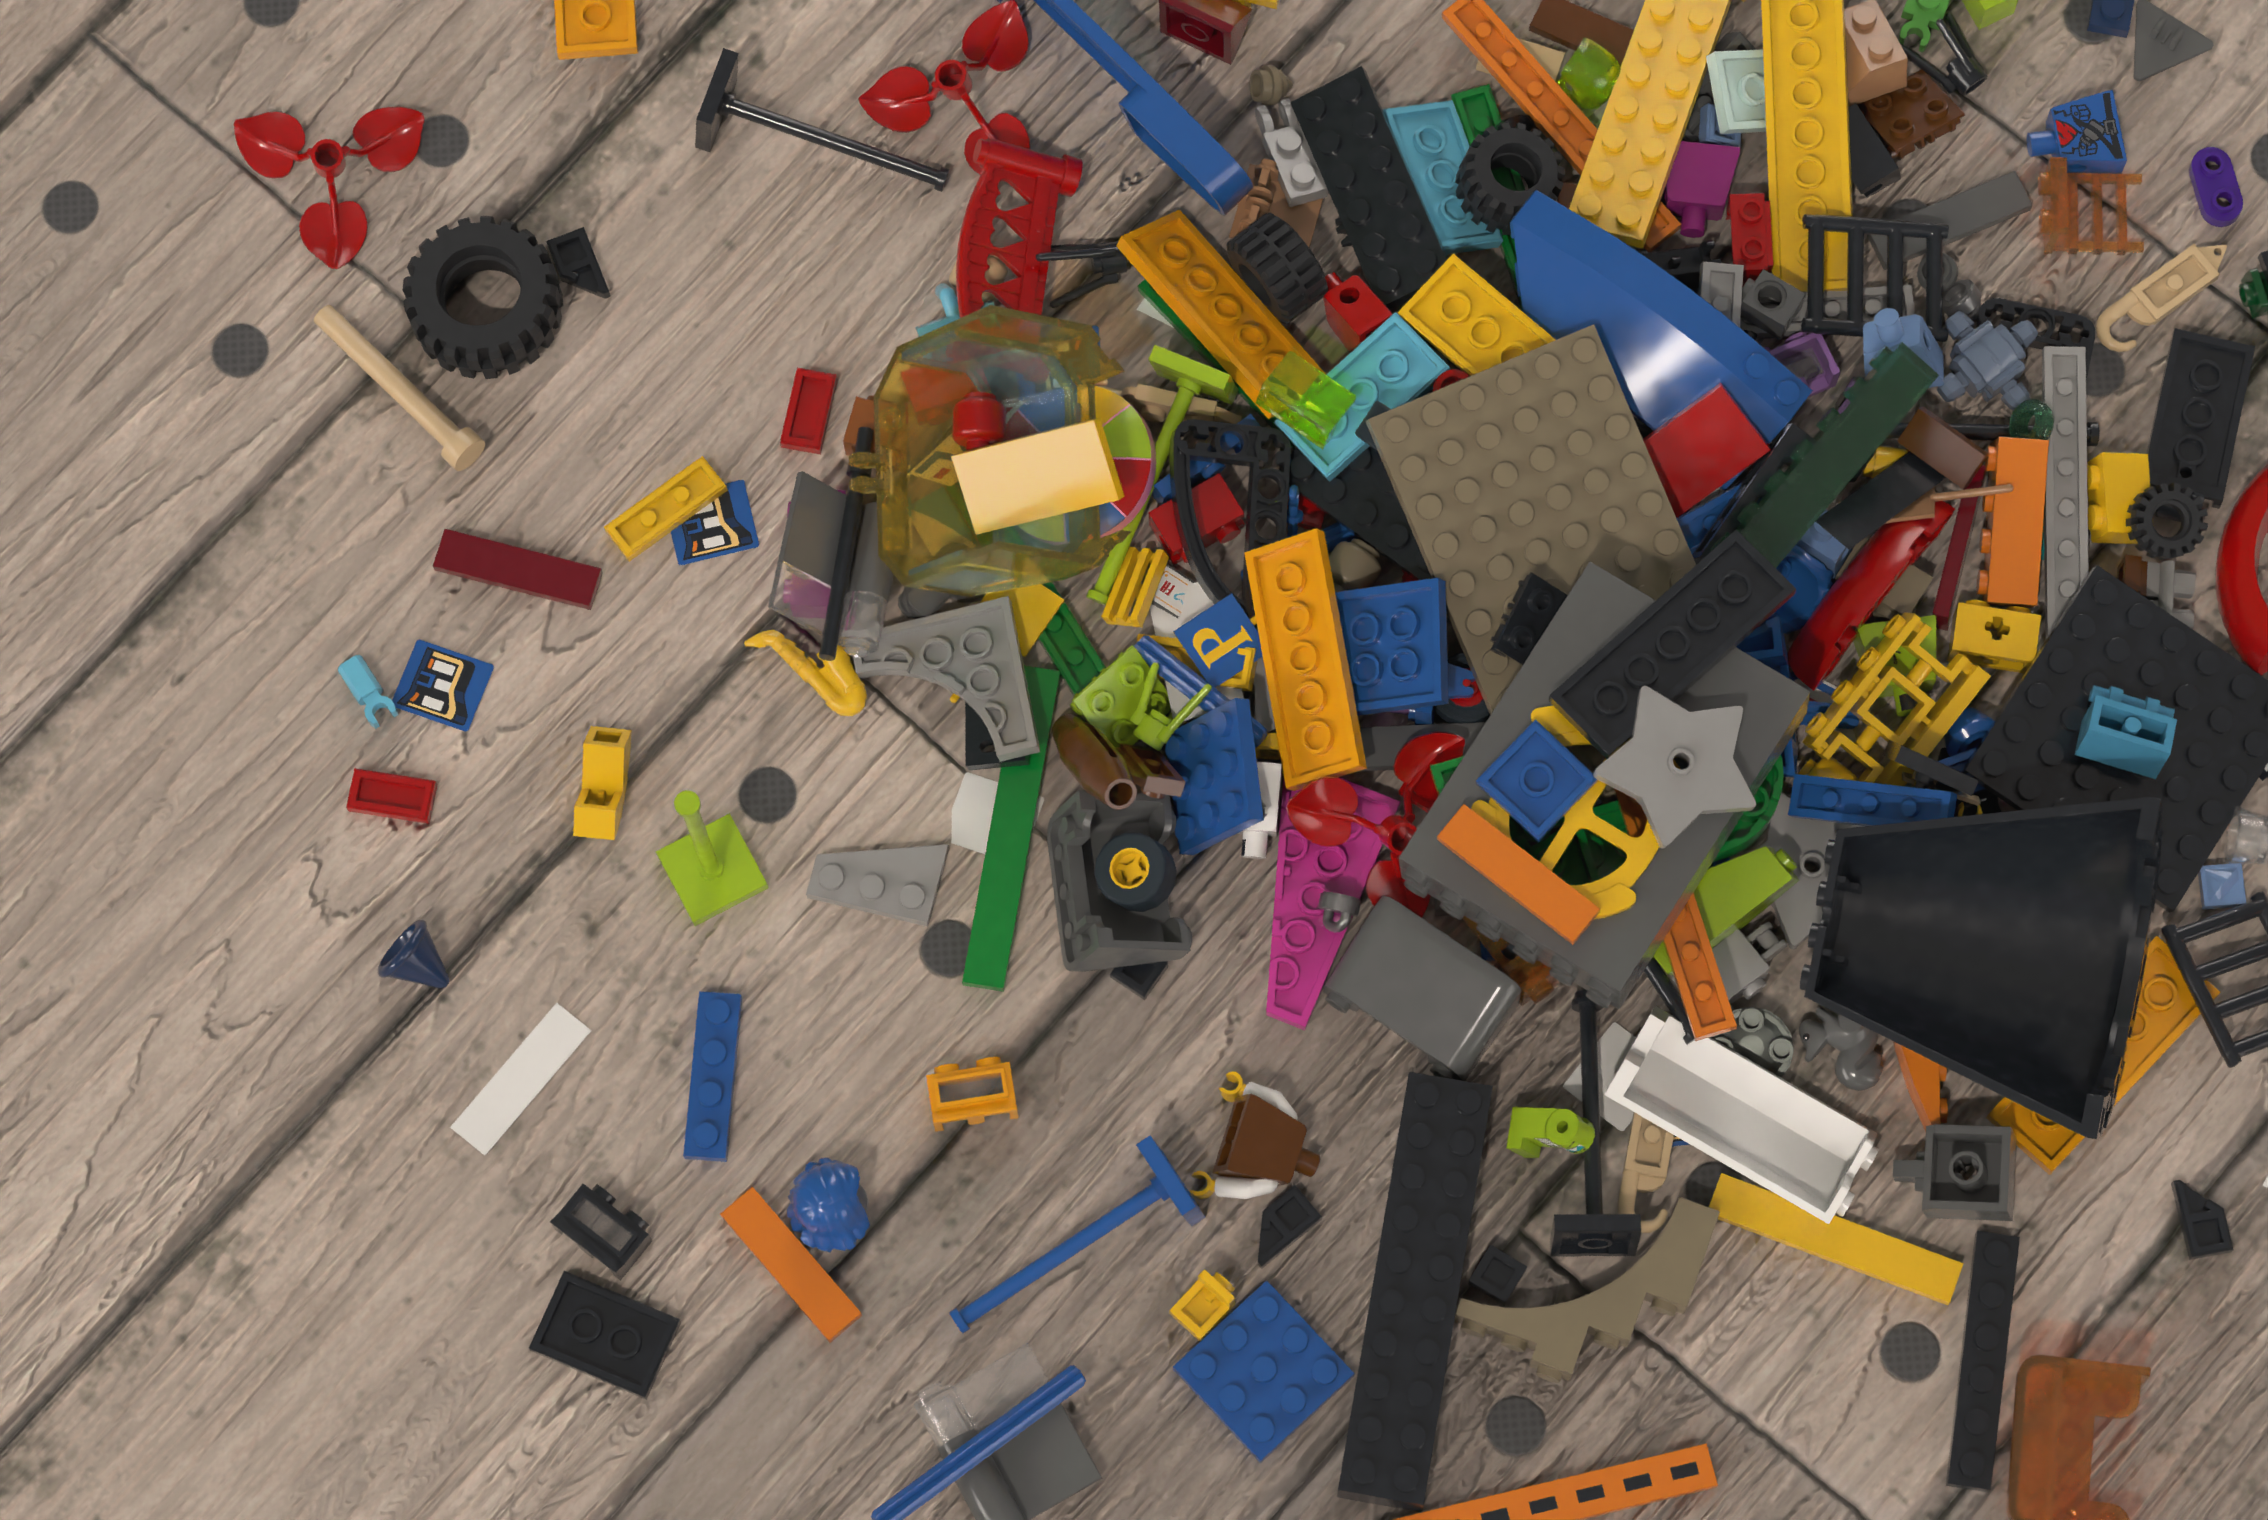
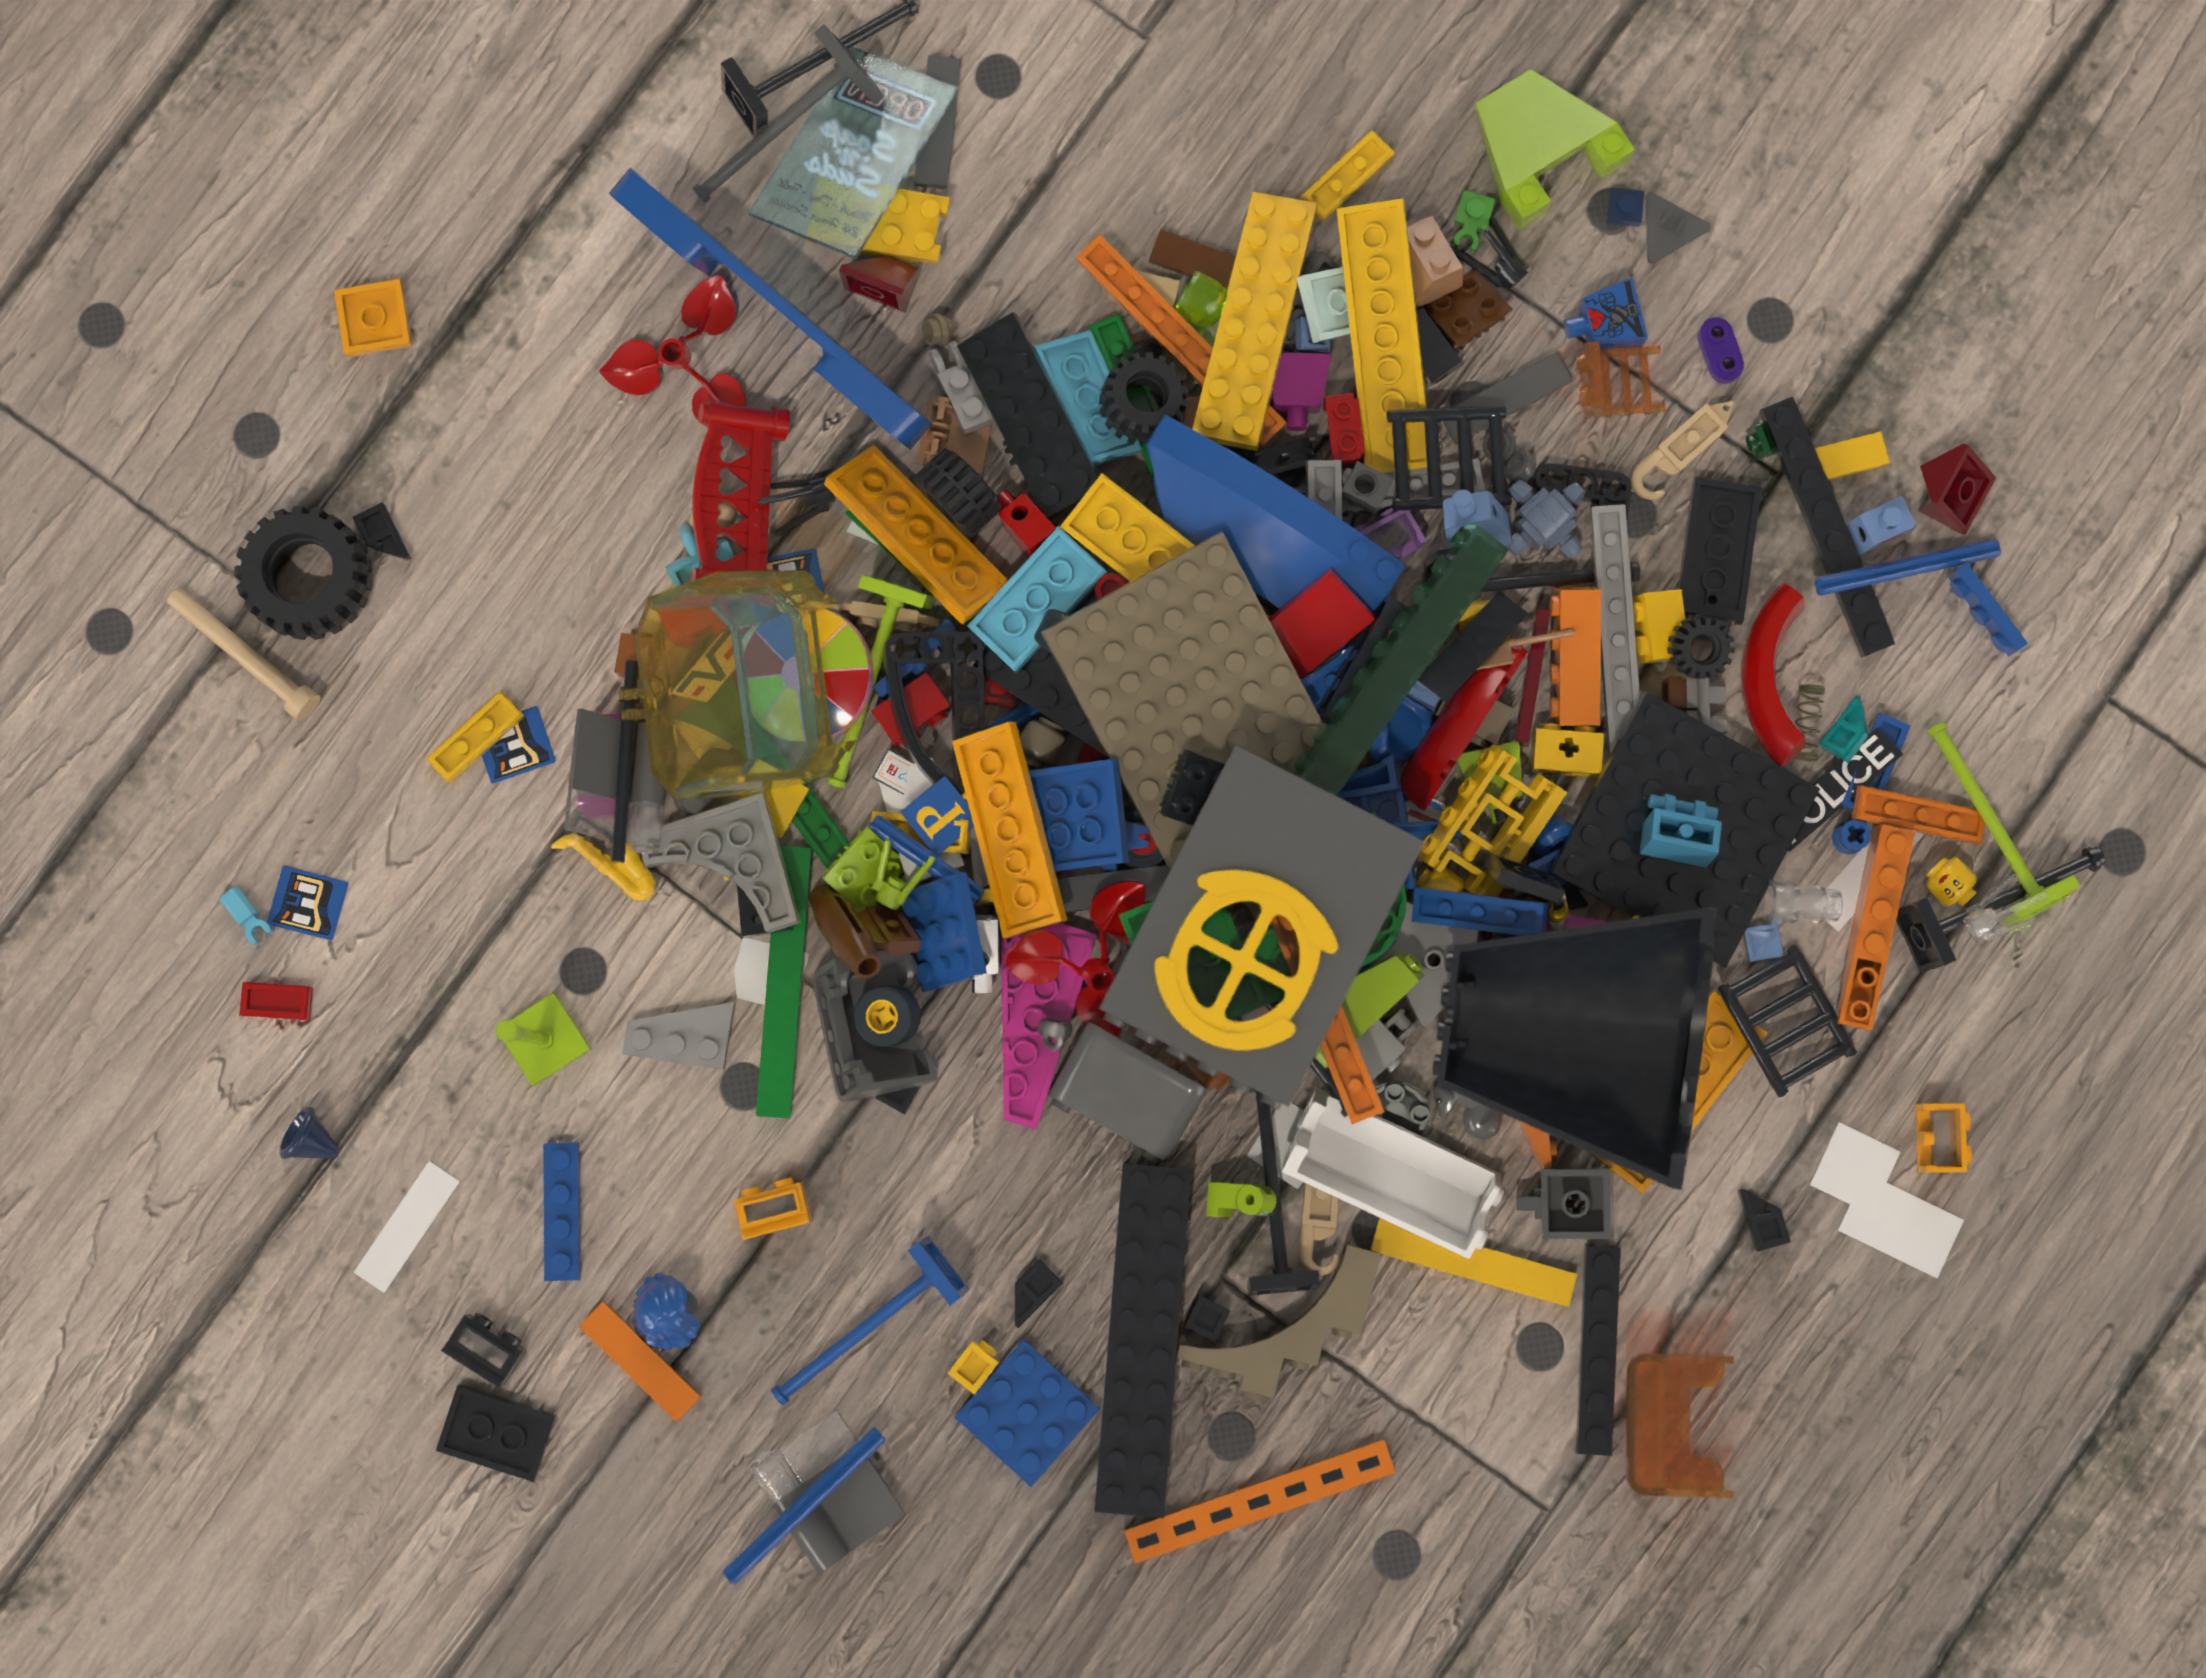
camera: 10 degrees left, 10 degrees up
red plant [234,107,425,269] -> none
dark red tile [433,529,603,610] -> none
yellow brick [573,726,632,840] -> none
black tile [695,48,950,192] -> none
red tile [780,367,838,455] -> none
yellow tile [951,417,1124,535] -> none
red head [952,392,1006,451] -> none
yellow tile [1101,547,1169,628] -> none
reddish brown torso [1189,1071,1320,1199] -> none
clear neon green panel [1256,351,1356,450] -> none
blue hand [1287,485,1303,538] -> none
orange tile [1437,804,1600,945] -> none
blue tile [1476,719,1598,842] -> none
black plate [1549,530,1796,759] -> none
light grey plate [1593,686,1756,849] -> none
reddish brown tile [1897,406,1989,489] -> none
clear green piece [2009,399,2054,440] -> none

